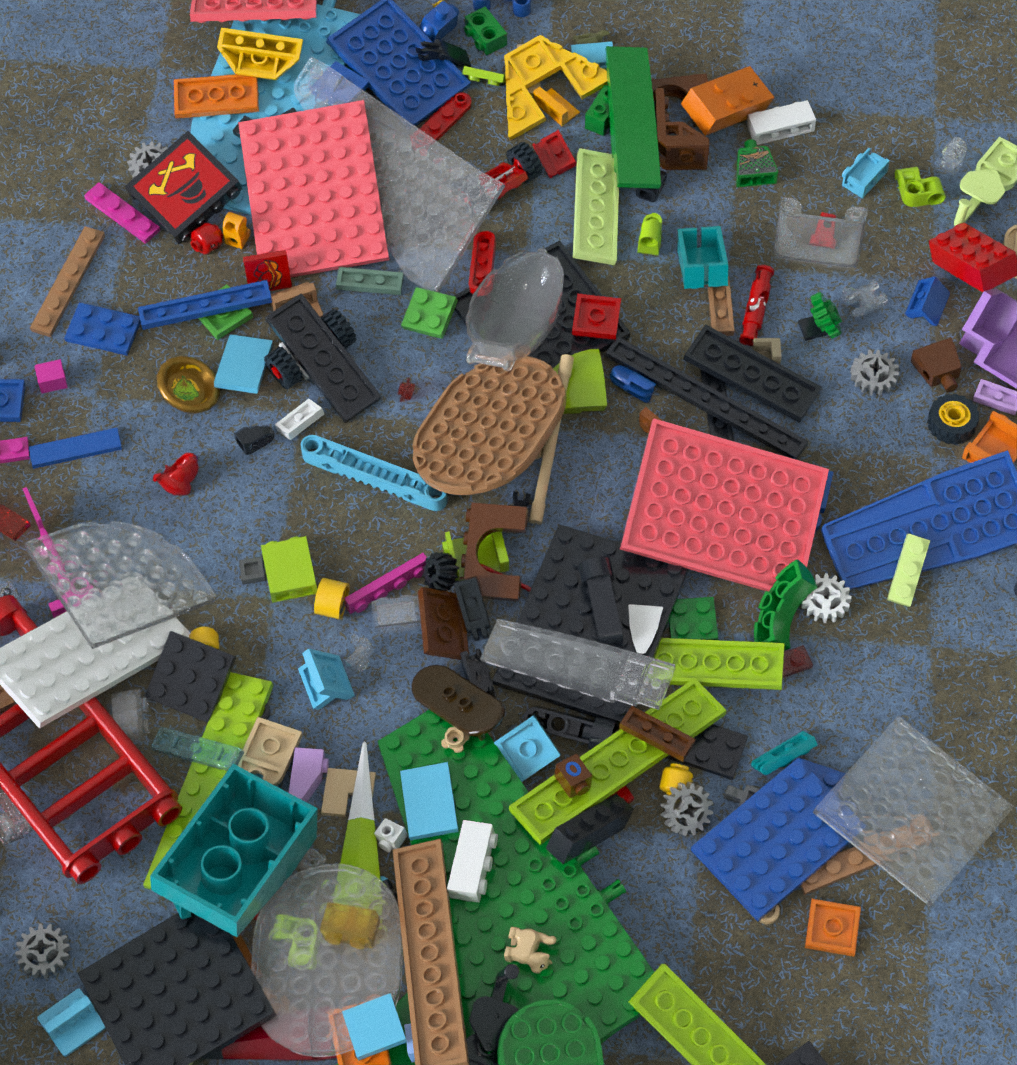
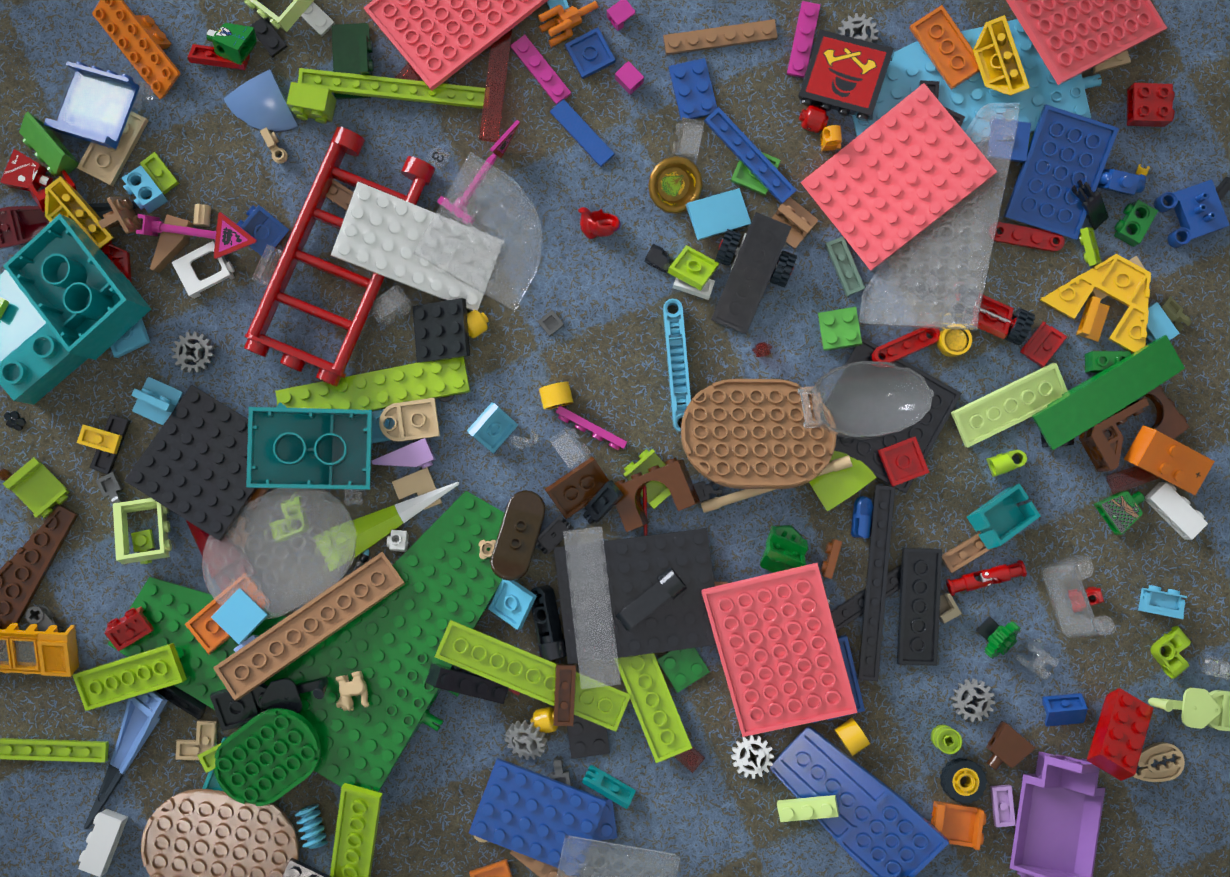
camera: 60 degrees right, 25 degrees up
clear light blue plate [150,727,244,771] -> none
red tile [243,250,292,291] -> none
lime panel [261,536,317,603] -> none
clear yellow brick [320,902,381,949] -> none
medium azure tile [400,762,459,841] -> none
black gear [422,552,460,591] -> none
white brick [447,820,498,903] -> none
reddish brown brick [555,753,592,798] -> none
white sticker [628,604,663,654] -> none
green brick [754,559,818,651] -> none
none -> lime plate [667,245,719,291]
none -> clear brick [672,117,704,163]
none -> green piece [760,525,808,573]
none -> yellow piece [834,718,870,756]
none -> lime wheel [931,724,962,754]
none -> yellow piece [937,324,972,357]
none -> clear red tile [1106,466,1159,494]

